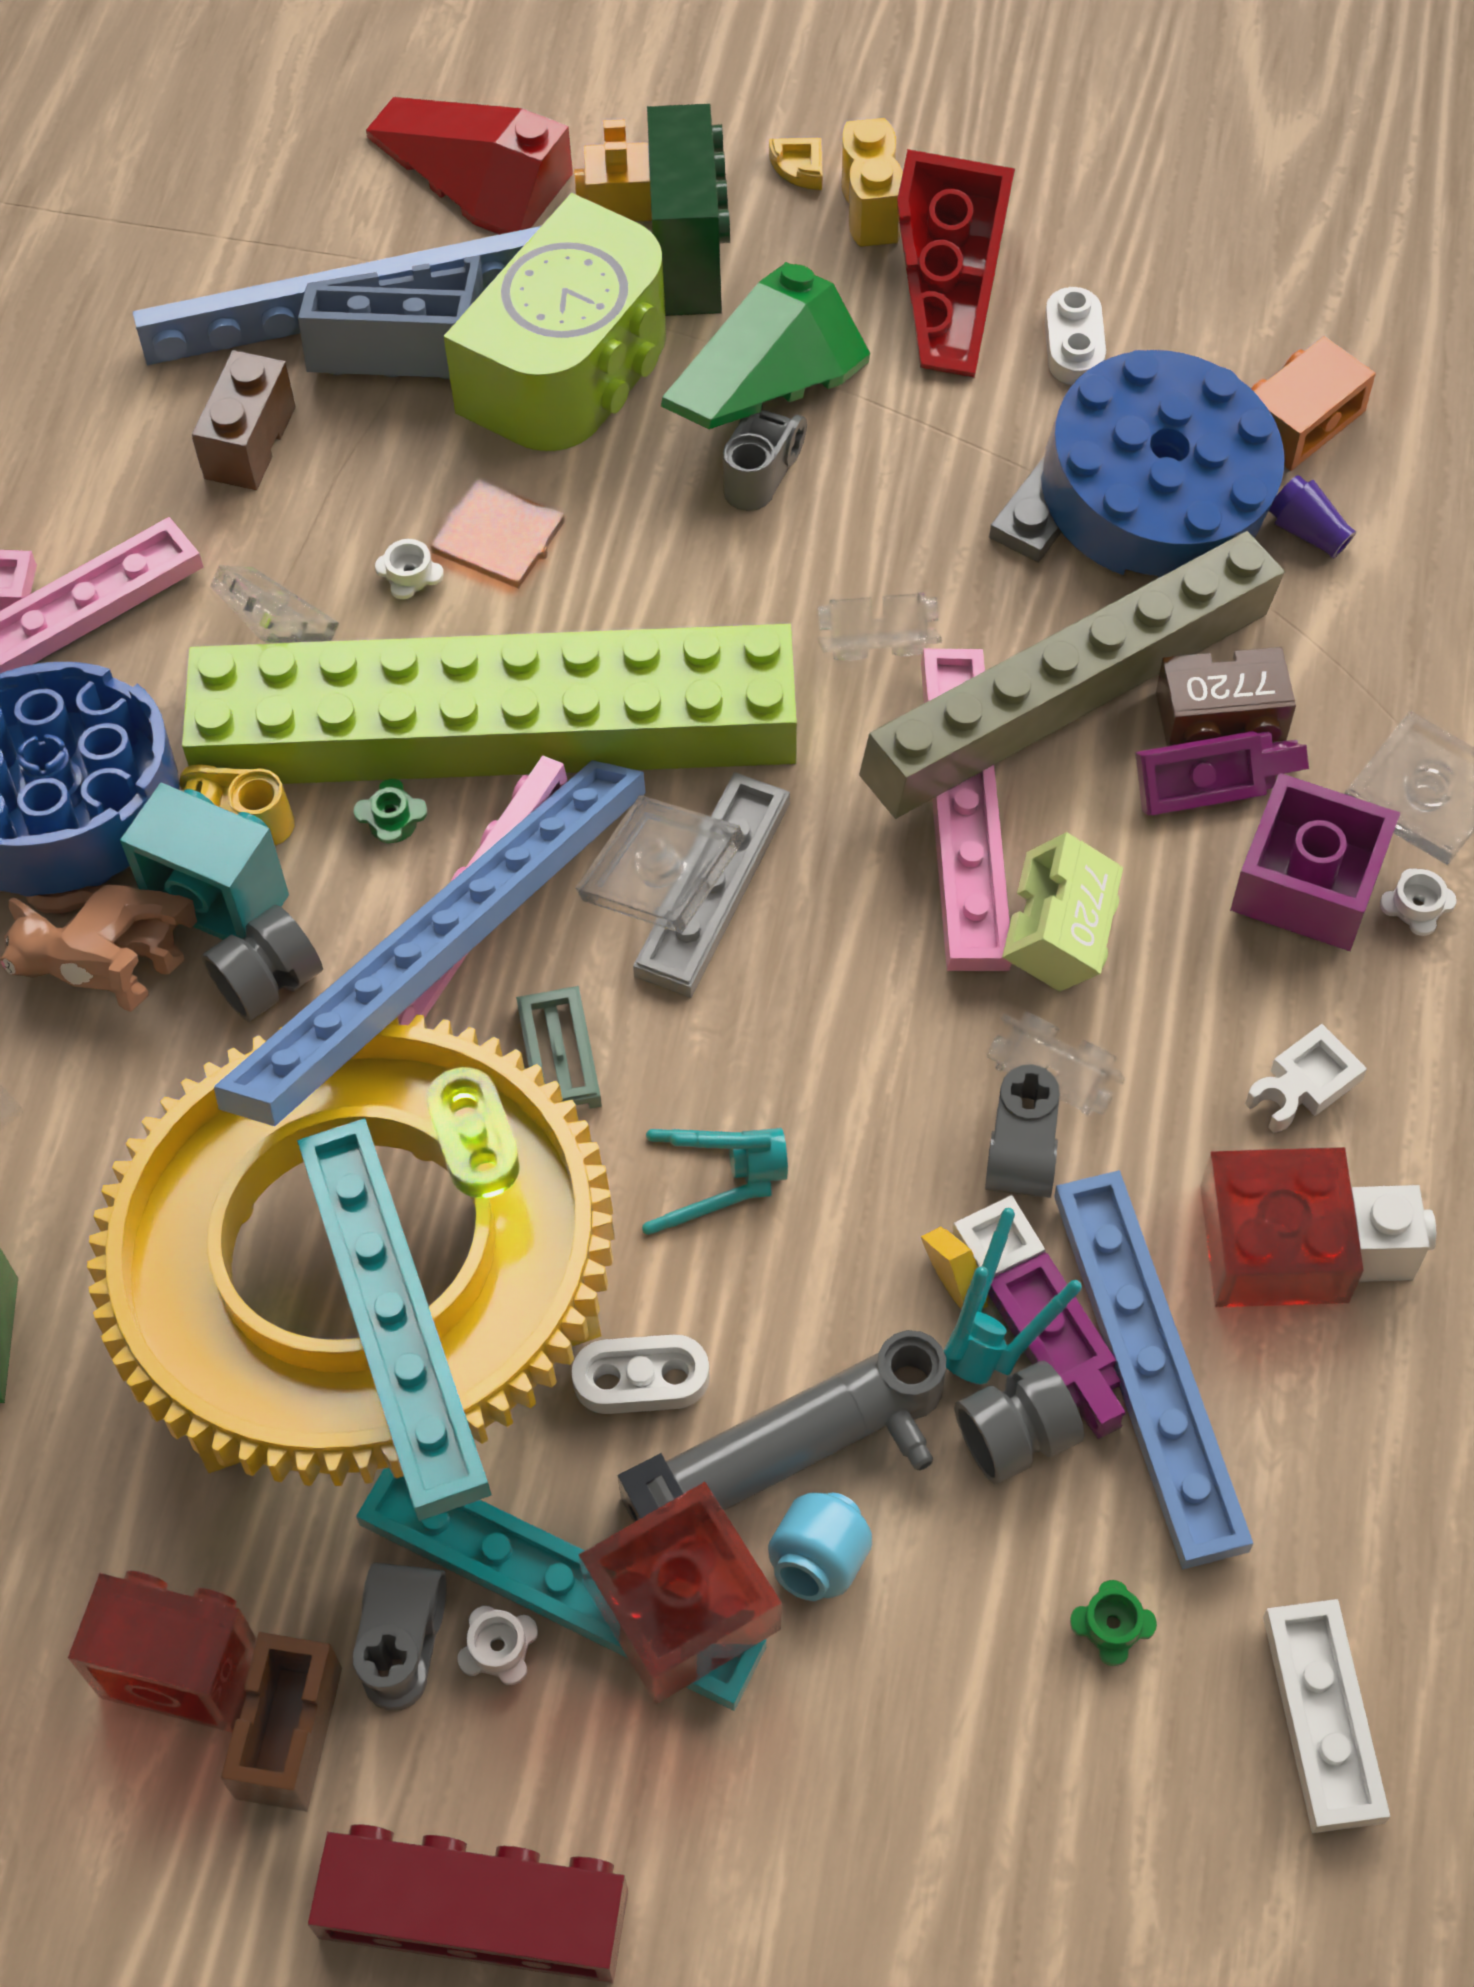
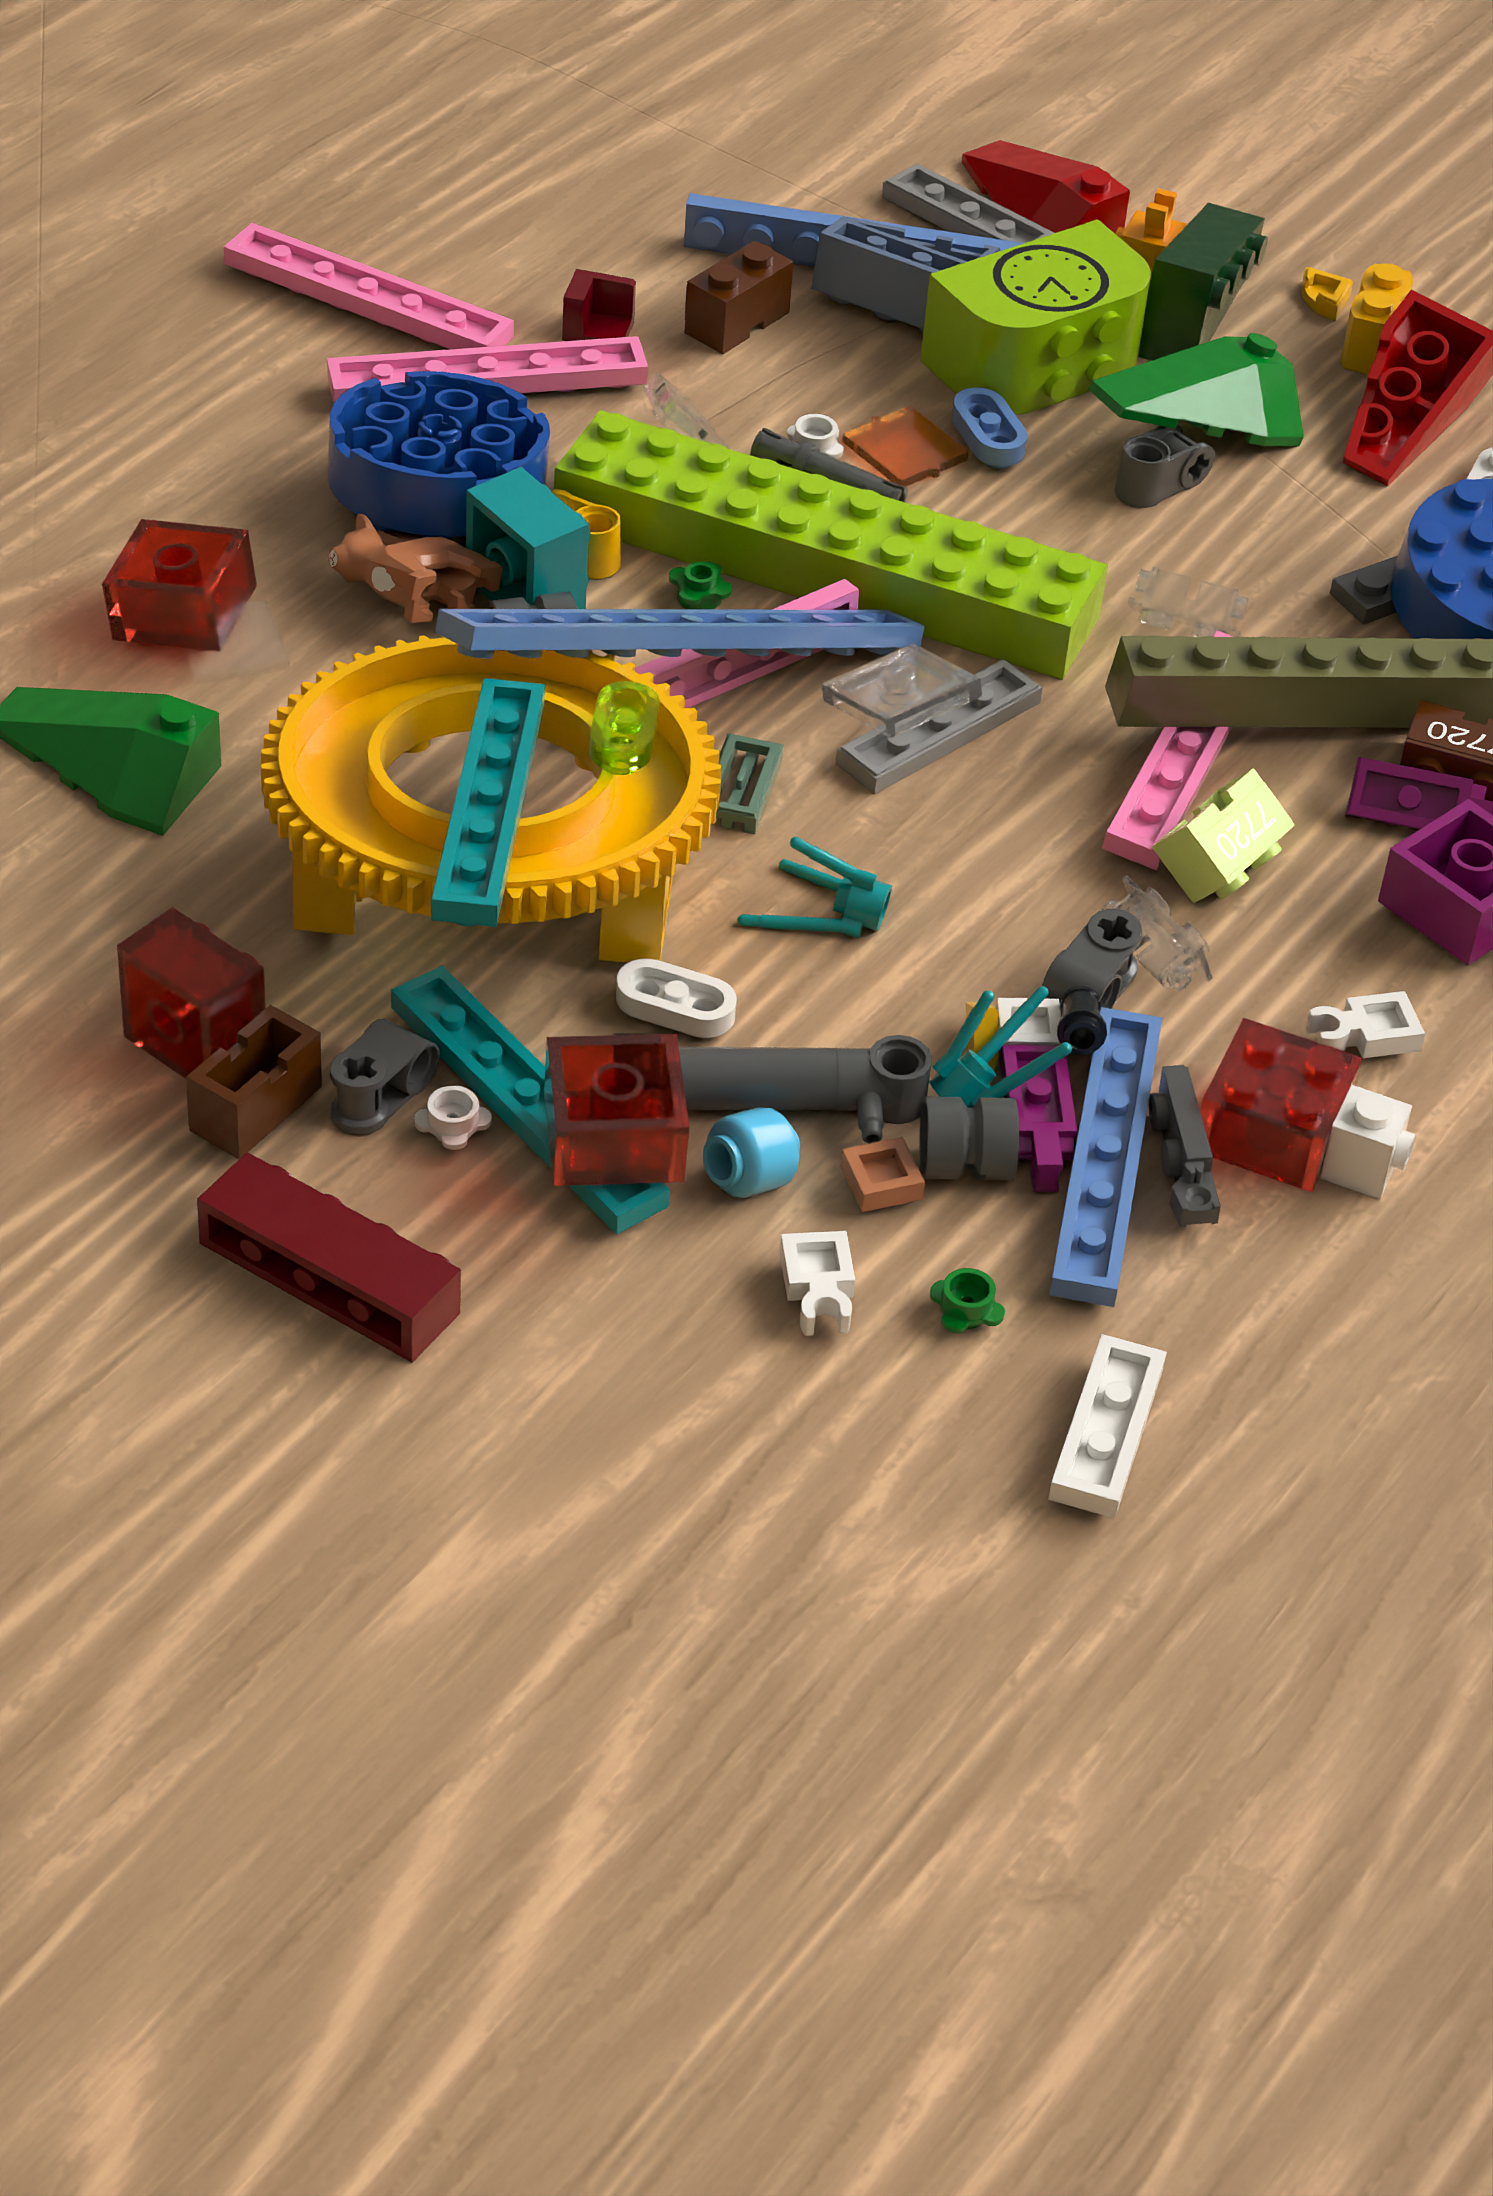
camera: 20 degrees right, 15 degrees down
none -> dark red panel [562,269,636,341]
none -> dark grey pin [750,428,908,503]
none -> white plate [779,1231,855,1336]
none -> nougat plate [840,1137,925,1212]
none -> light grey tile [883,163,1054,243]
none -> medium blue plate [951,387,1028,469]
none -> black pin [1057,986,1107,1055]
none -> dark grey hinge [1149,1065,1221,1227]

